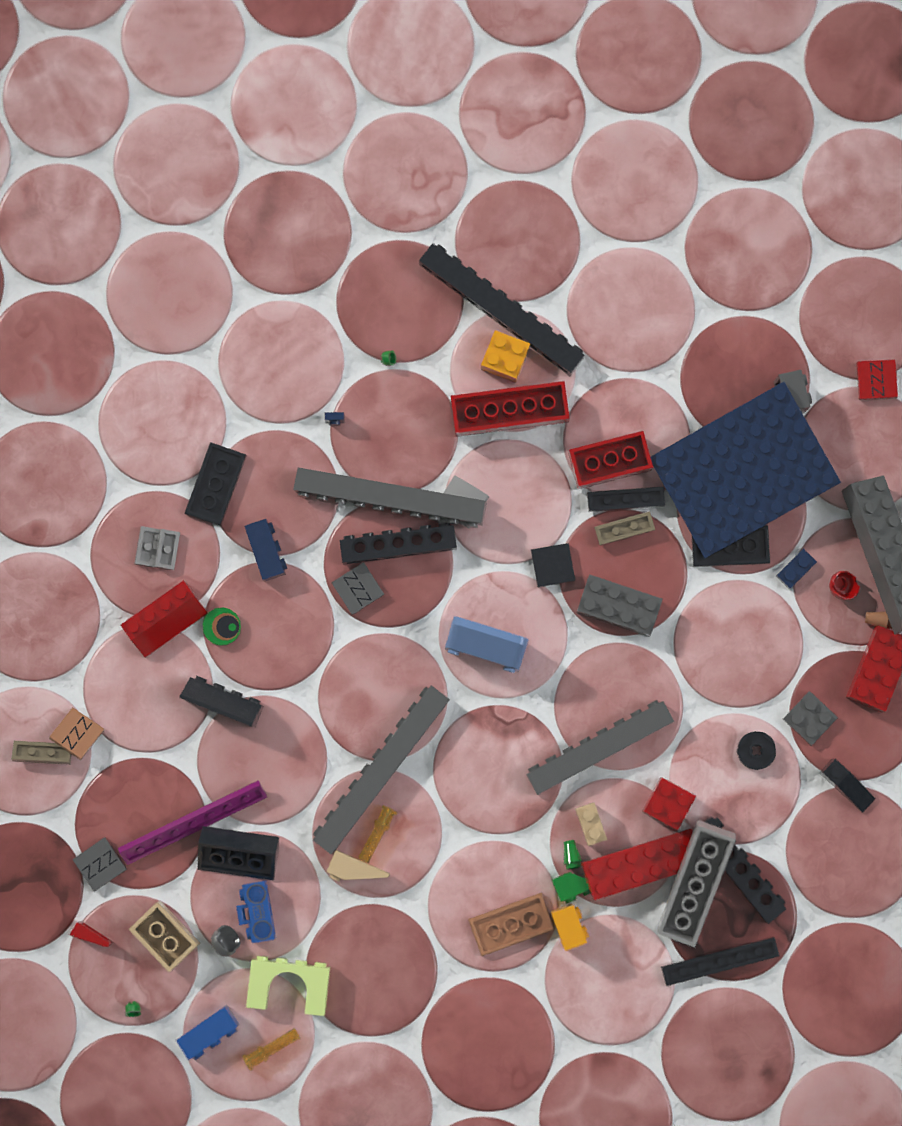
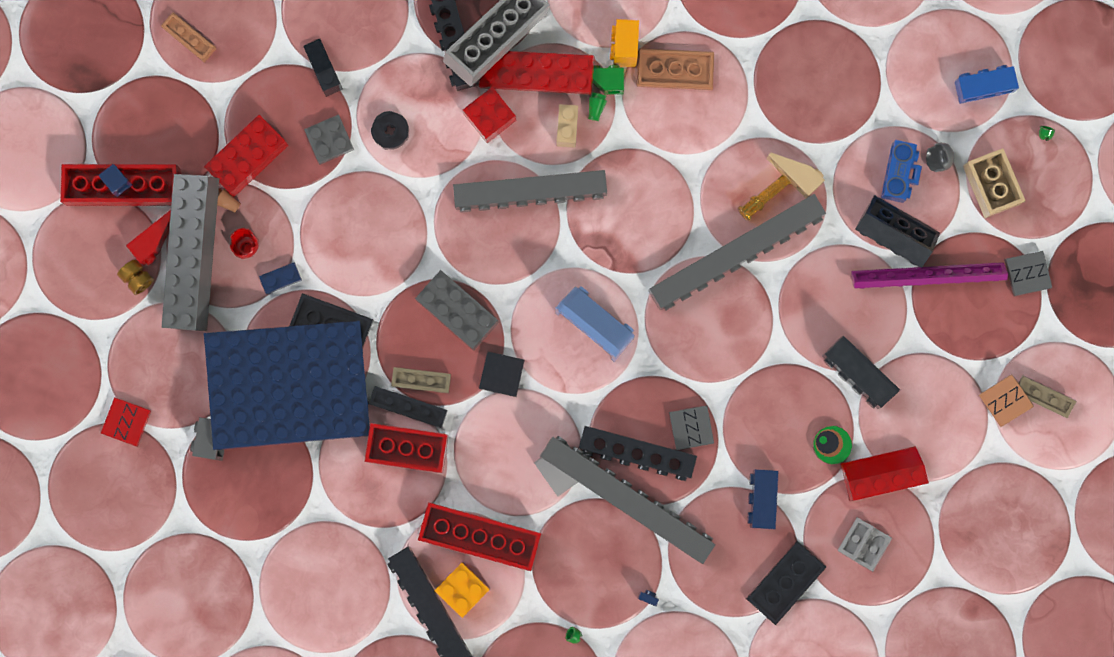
camera: 160 degrees left, 0 degrees up
red slope [69,921,113,947] -> none
clear yellow pin [242,1028,301,1071] -> none
yellowish green arch [246,956,331,1016] -> none

